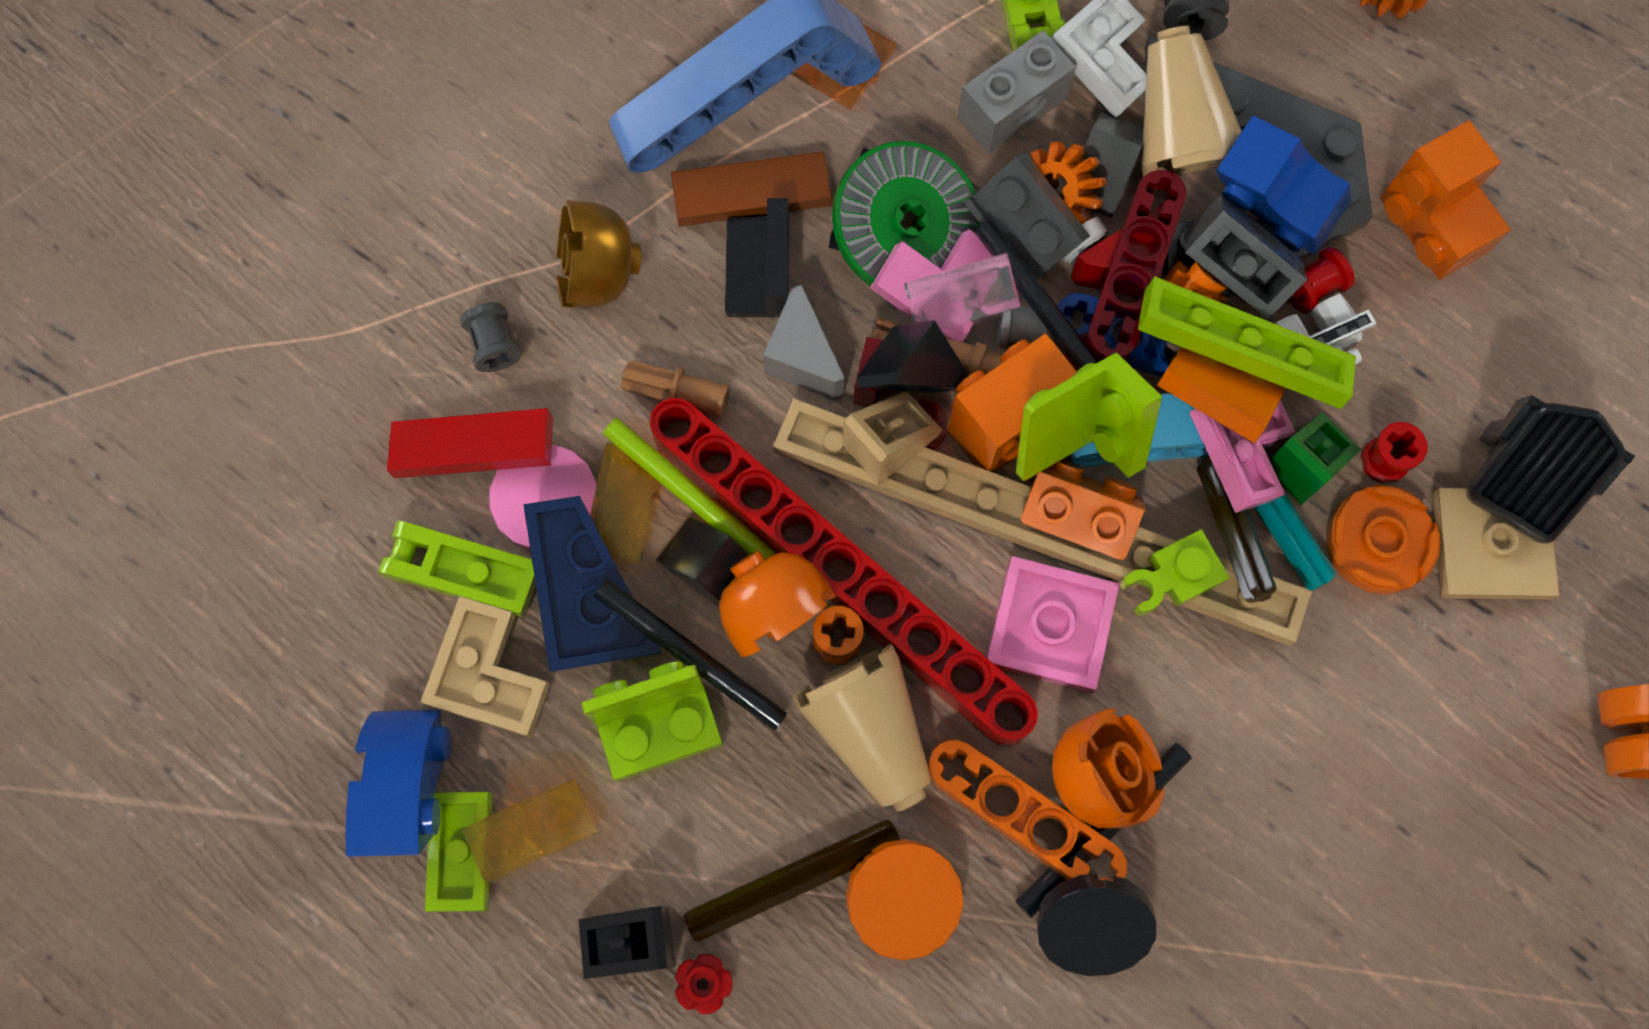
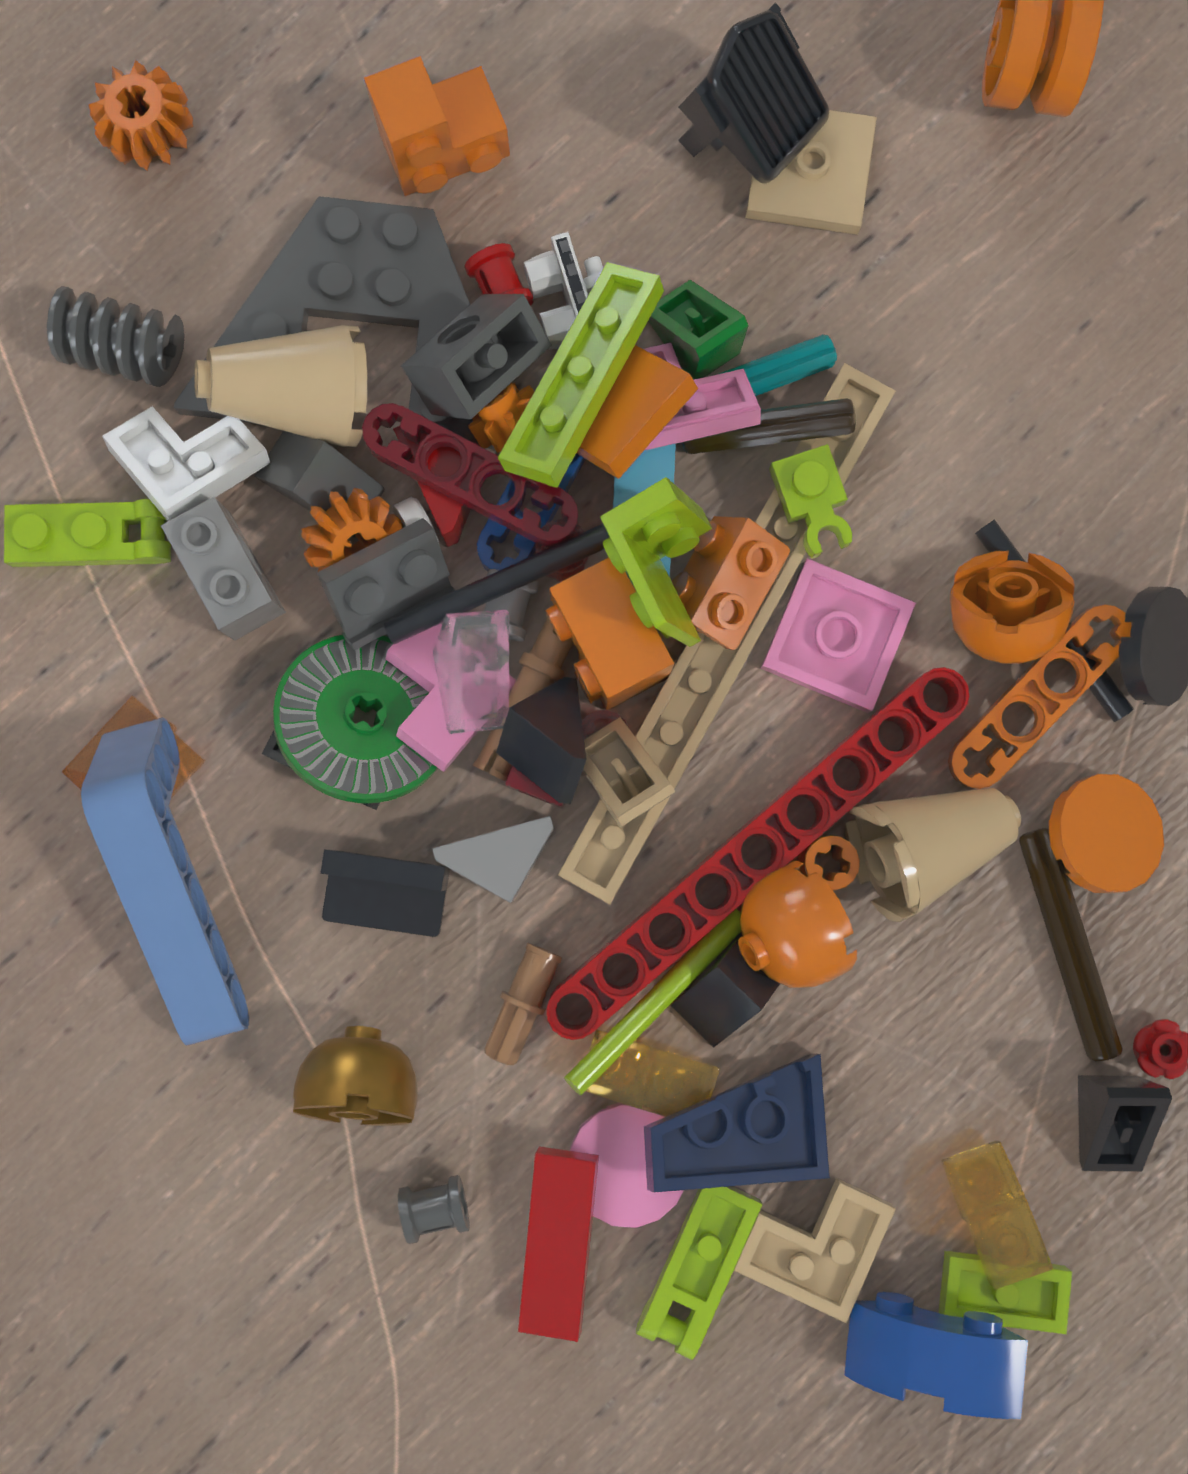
camera: 85 degrees left, 10 degrees up
lime bracket [581,661,724,782] -> none
black bar [593,578,787,731] -> none
dark orange tile [671,151,832,227] -> none
blue brick [1216,115,1351,255] -> none
orange tile [1326,485,1441,595] -> none
red bush [1361,422,1428,484] -> none

